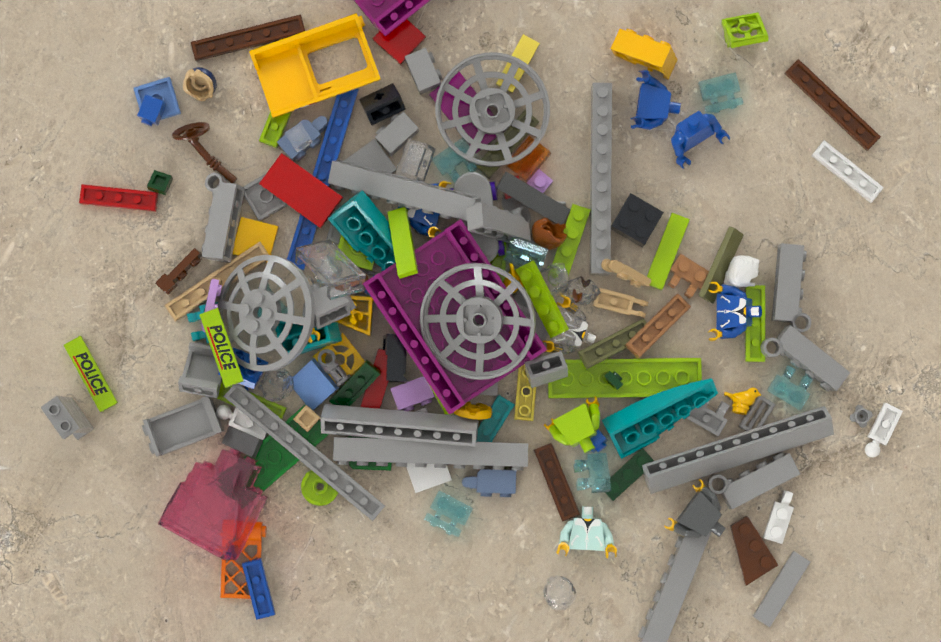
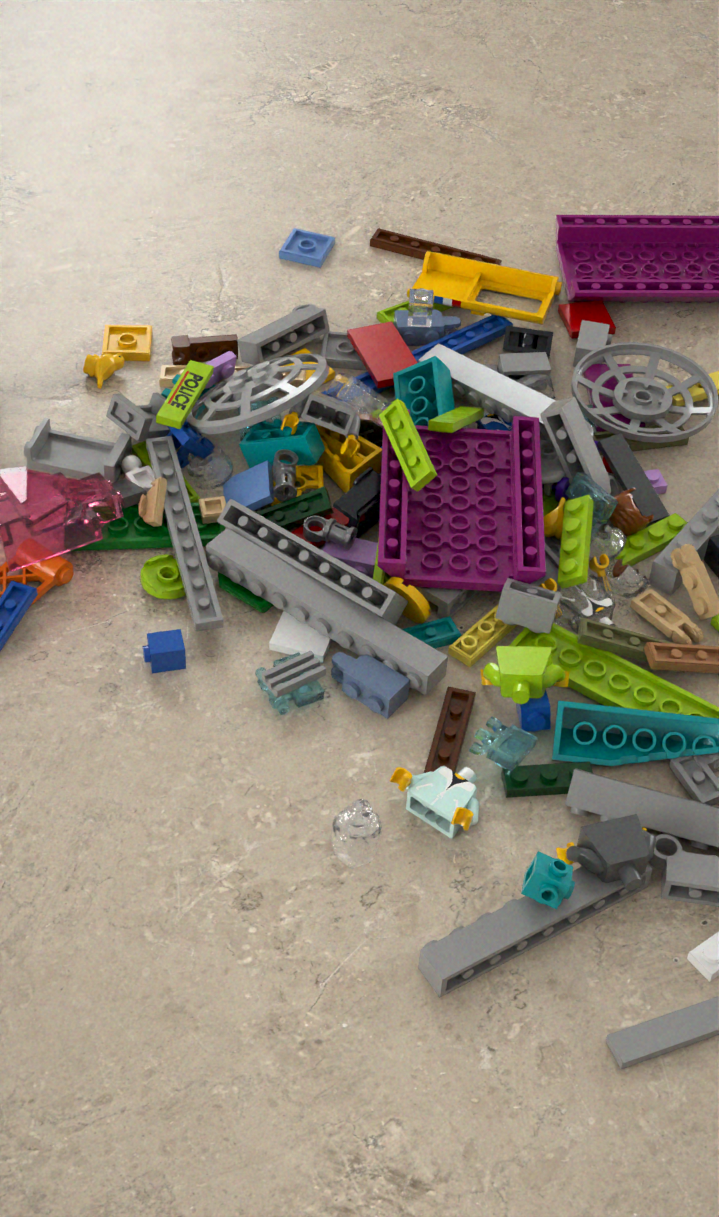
camera: 40 degrees right, 40 degrees down
lime tile [64,336,118,412] -> none
red tile [79,184,158,212] -> none
blue brick [137,94,166,126] -> none
dark green plate [147,170,173,195] -> none
reddish brown dish [172,122,237,183] -> none
tan hair [183,67,217,101] -> none
light grey dish [420,263,536,380] -> none
clear orange plate [506,136,551,182] -> none
dark green plate [603,371,623,390] -> none
reddish brown wing [730,516,778,586] -> none
none -> yellow animal [83,353,125,389]
none -> yellow tile [102,324,152,361]
none -> tan tile [138,477,167,527]
none -> blue brick [142,629,186,673]
none -> light grey tile [262,651,326,698]
none -> flat silver connector [303,516,357,550]
none -> lime plate [379,398,437,492]
none -> teal brick [521,851,575,909]

